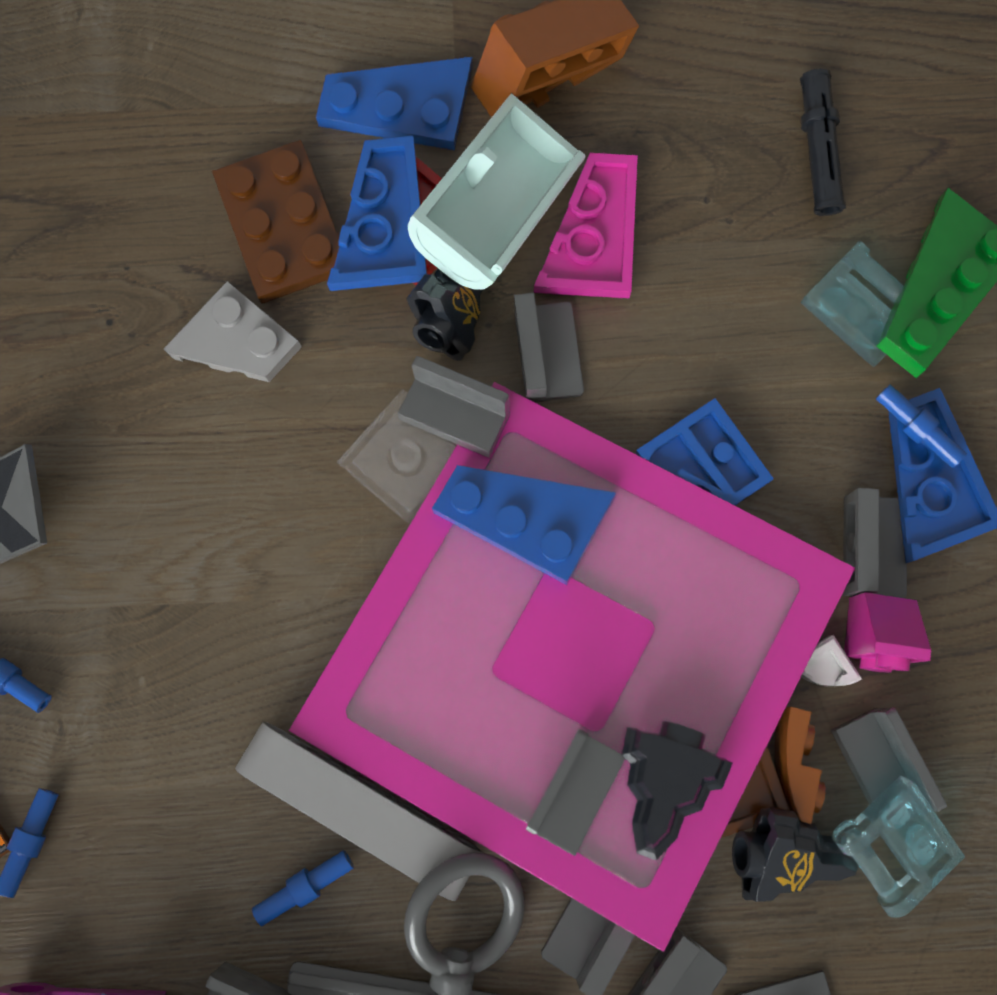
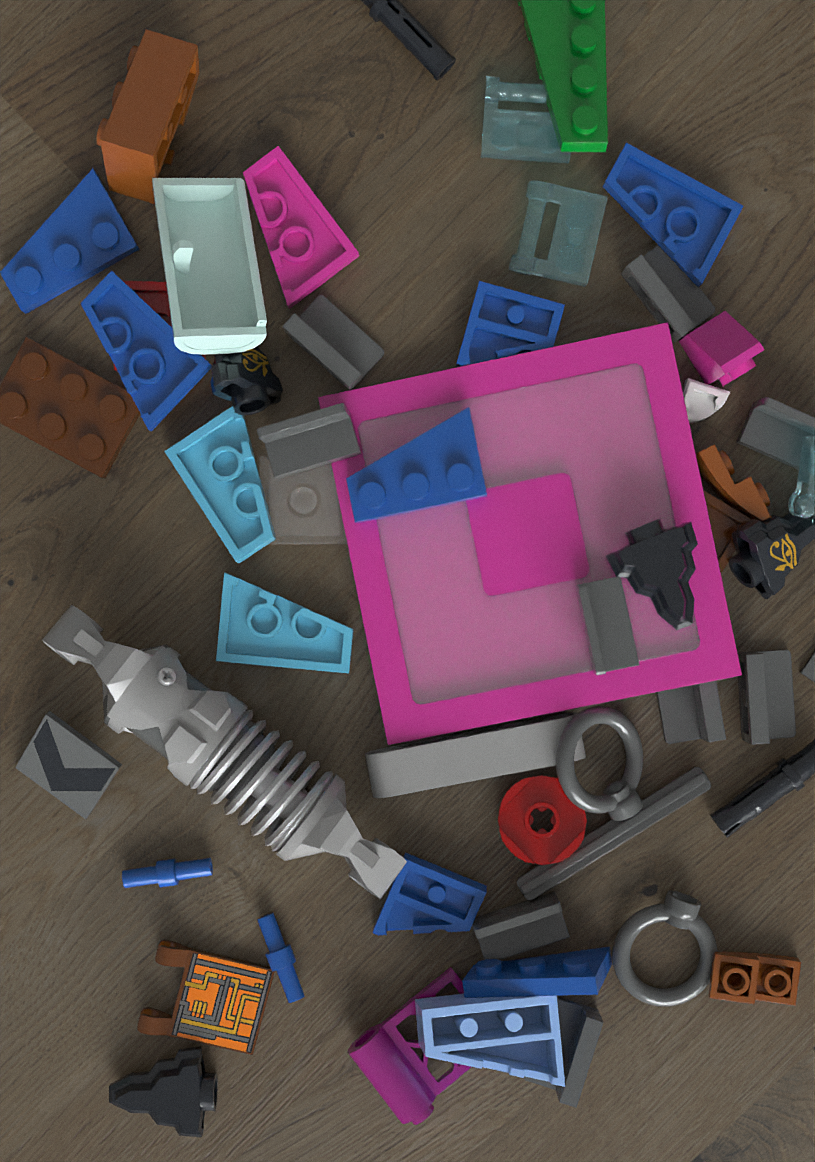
camera: 45 degrees left, 10 degrees up
light grey wing [164,281,302,382] -> none
blue bar [252,850,354,926] -> none
blue bar [876,384,967,468] -> none
none -> light grey piece [42,605,407,899]
none -> medium azure wing [164,406,276,563]
none -> medium azure wing [216,572,354,674]
none -> blue wing [372,852,487,936]
none -> red plate [498,775,587,865]
none -> clear light blue plate [509,181,608,287]

